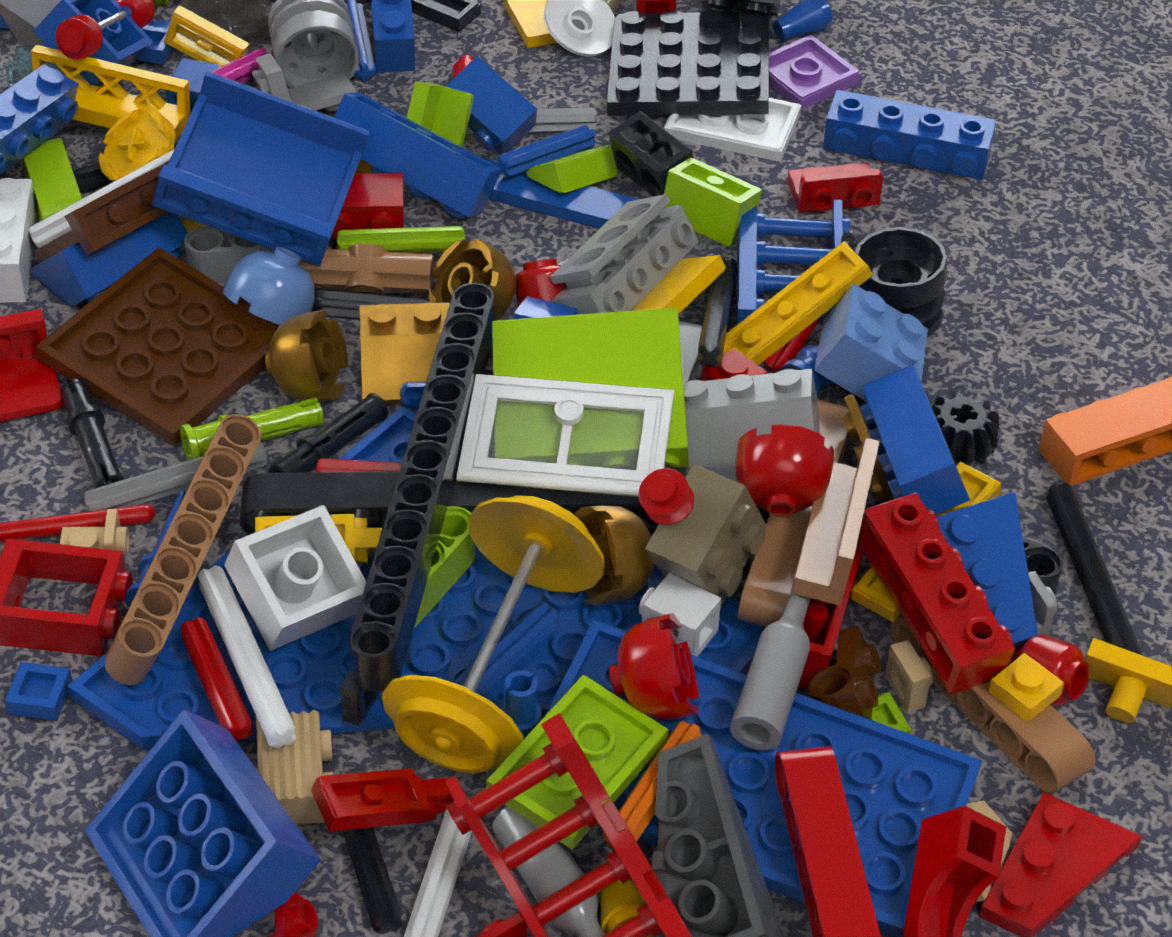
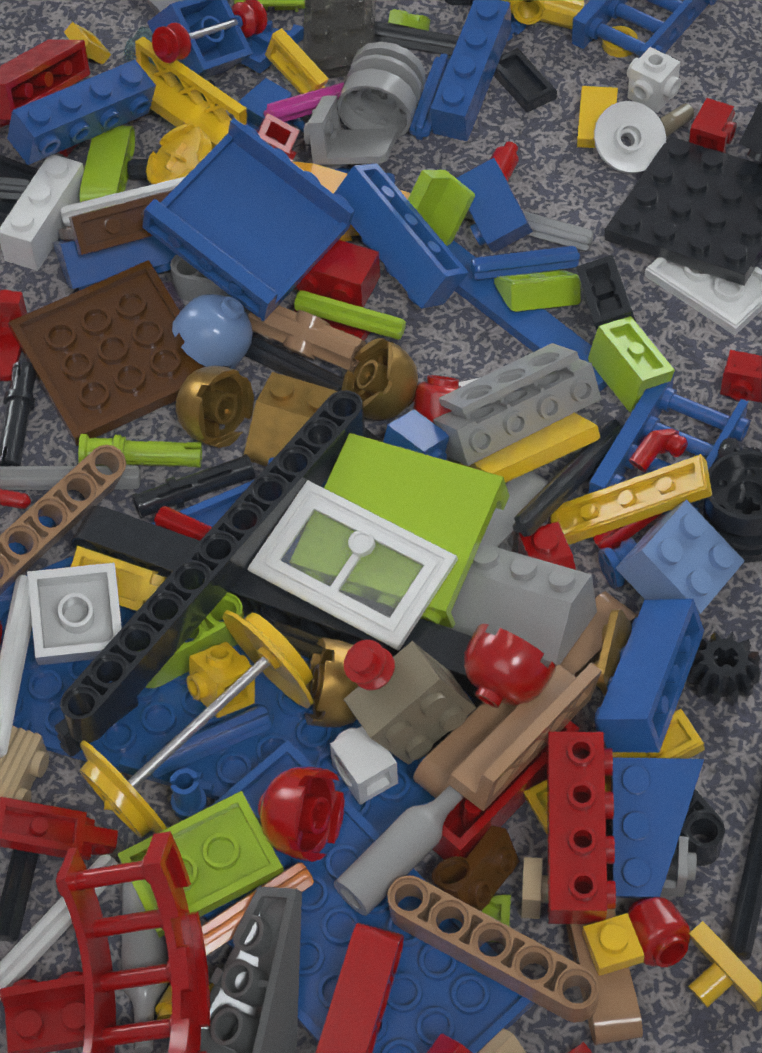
camera: 30 degrees right, 10 degrees up
none -> yellow brick [187,641,255,718]
none -> medium nougat beam [387,875,599,1023]
none -> red arm [629,428,688,472]

